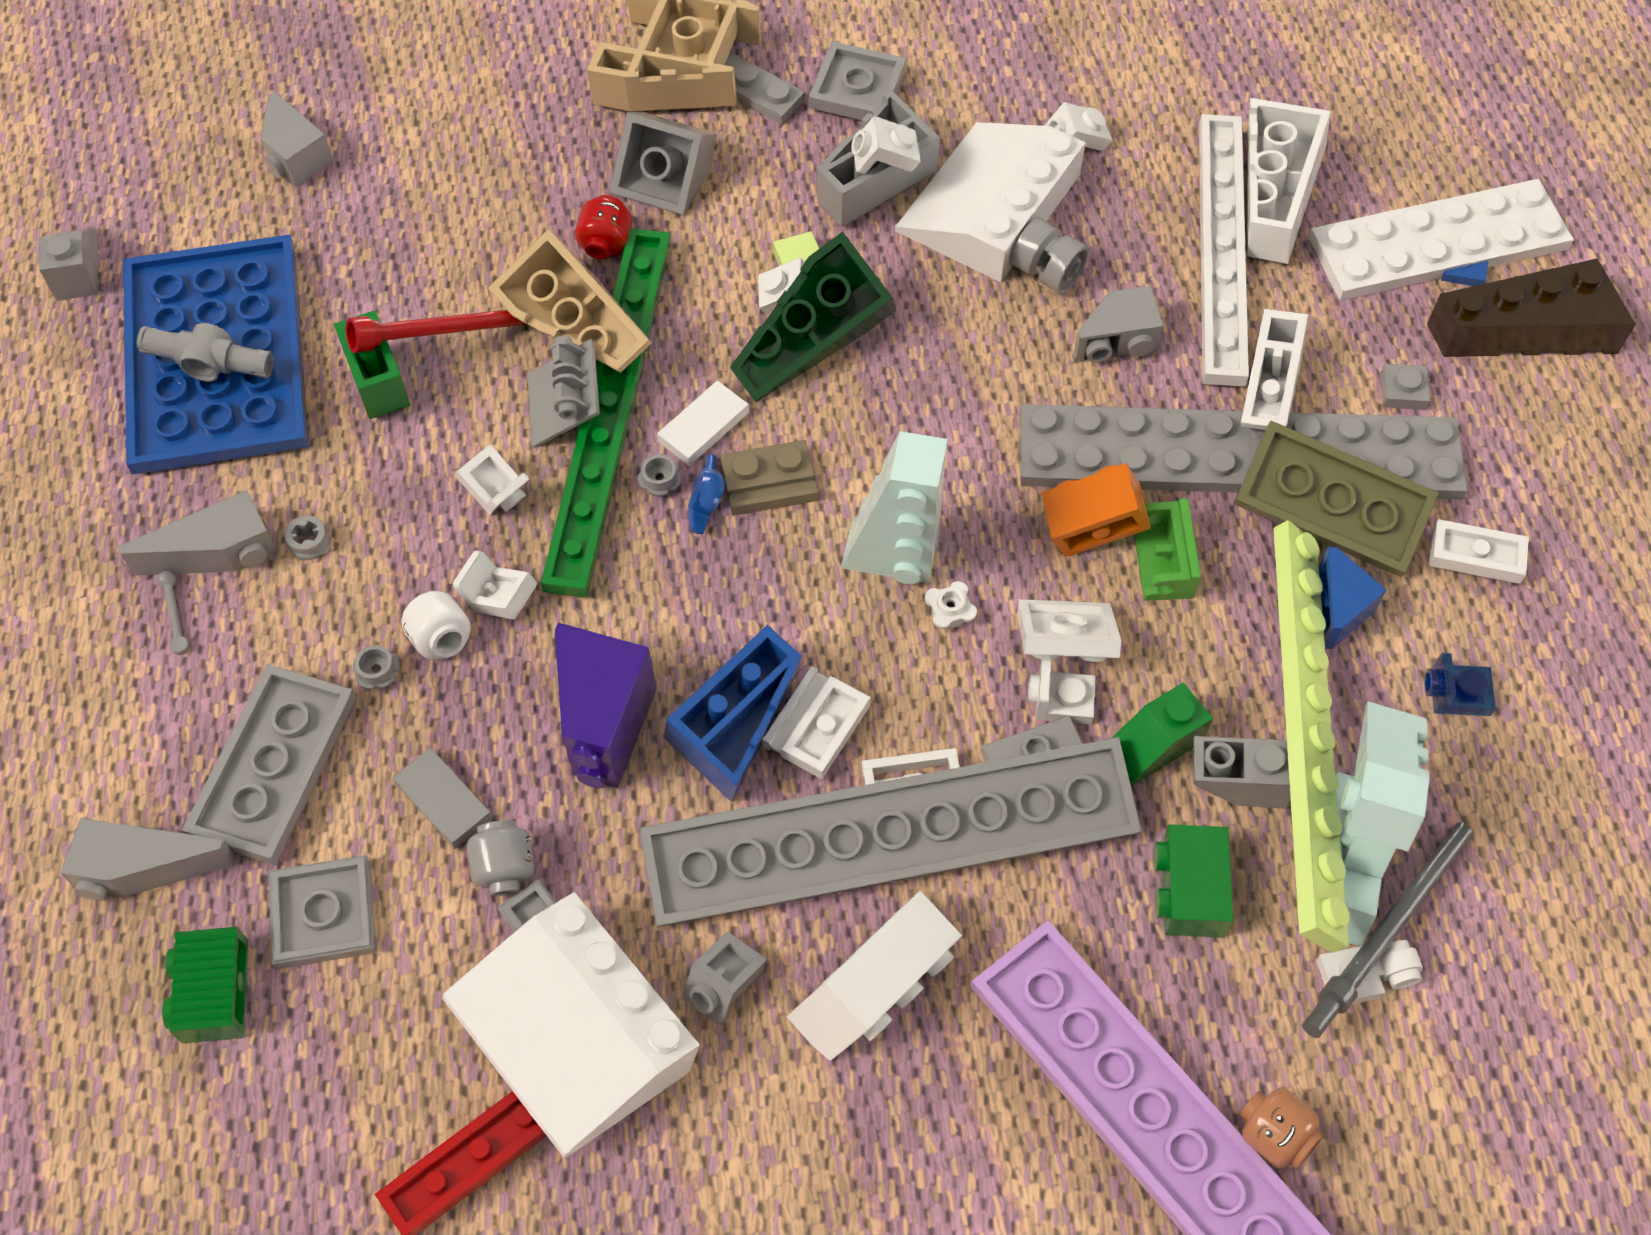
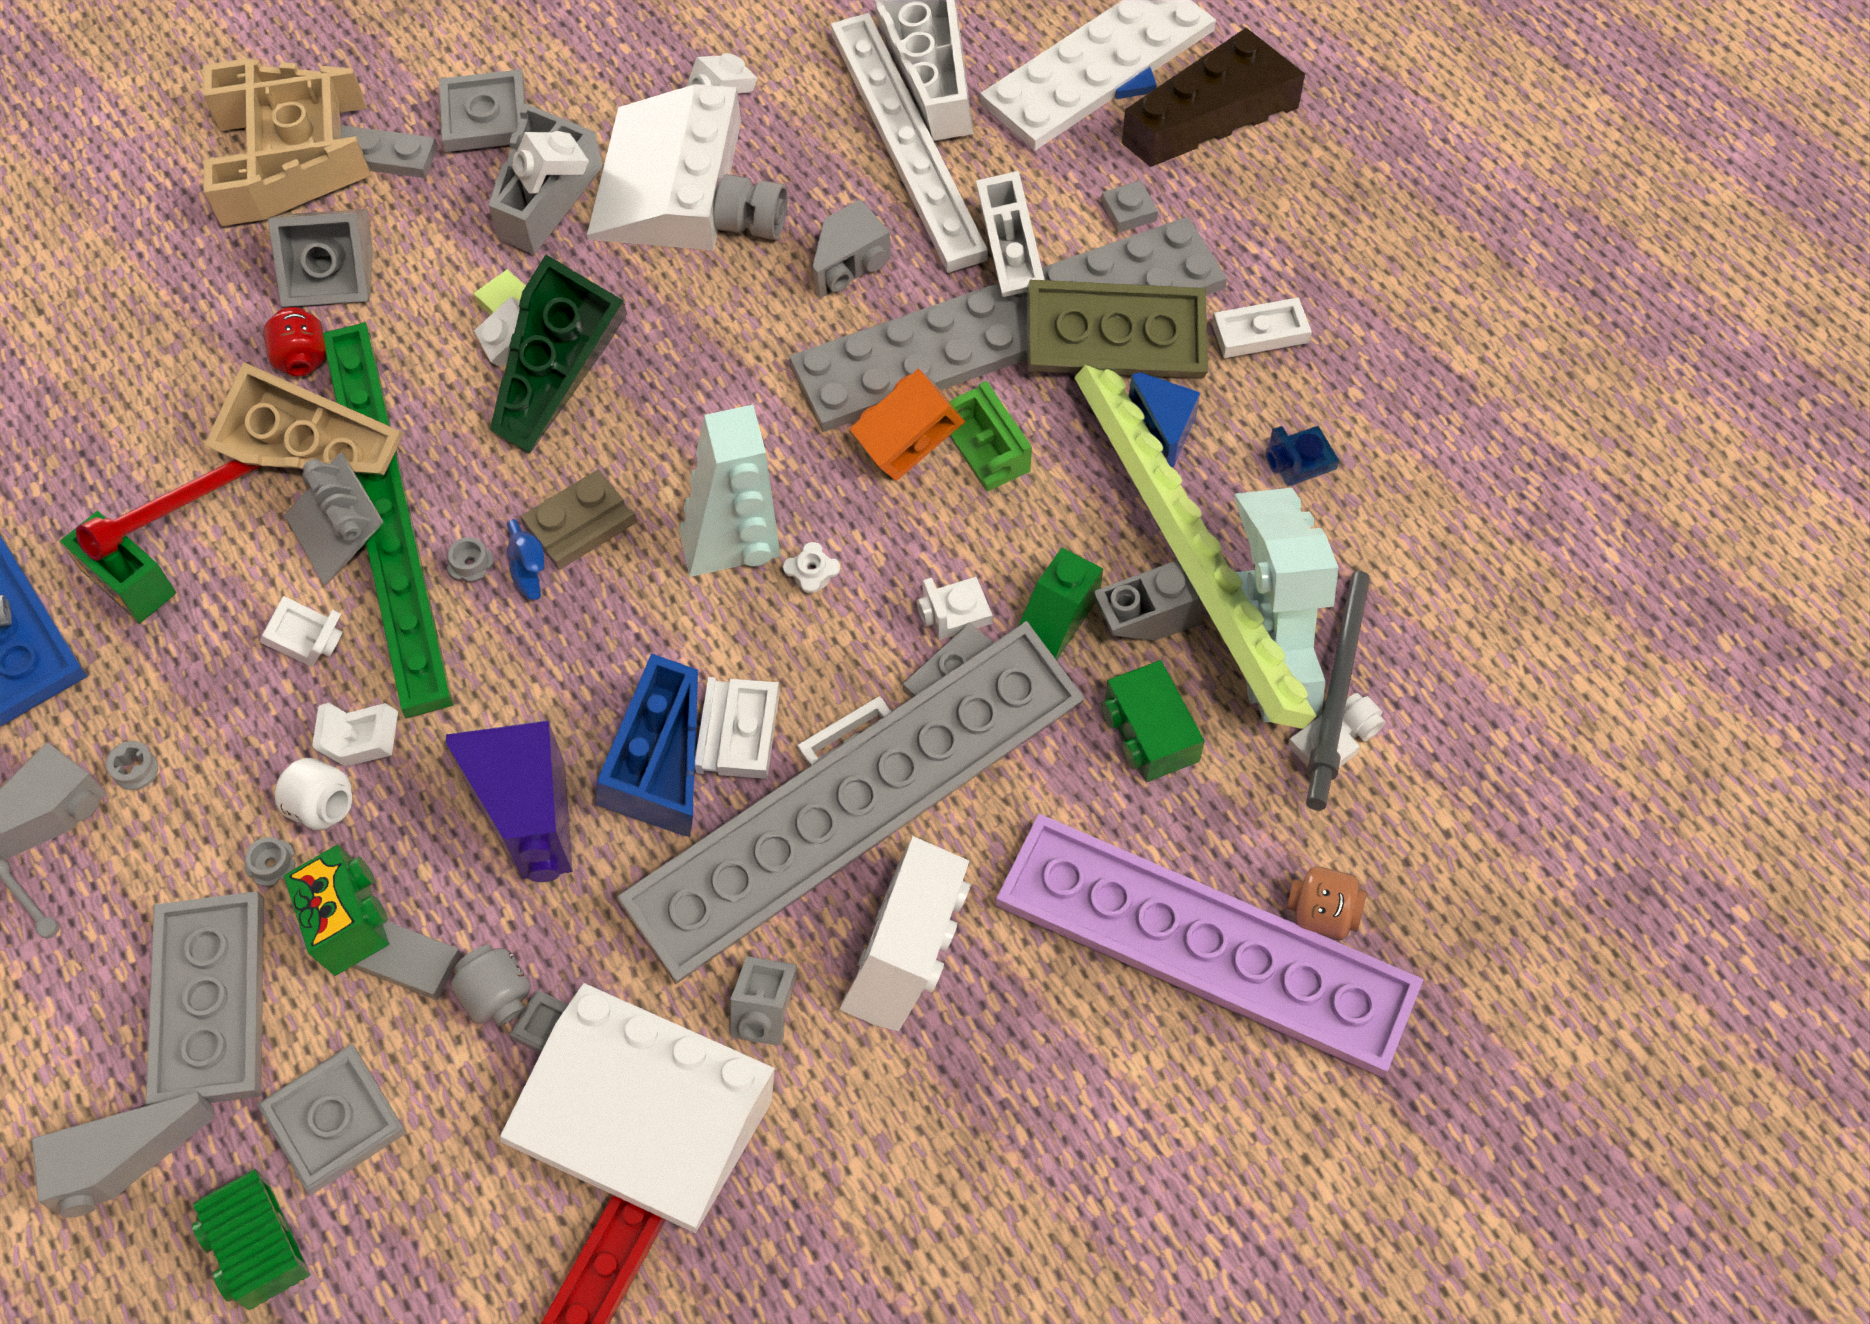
camera: 25 degrees left, 0 degrees up
white tile [657,380,749,466] -> none
white plate [1017,599,1122,662] -> none
none -> green brick [283,844,390,976]

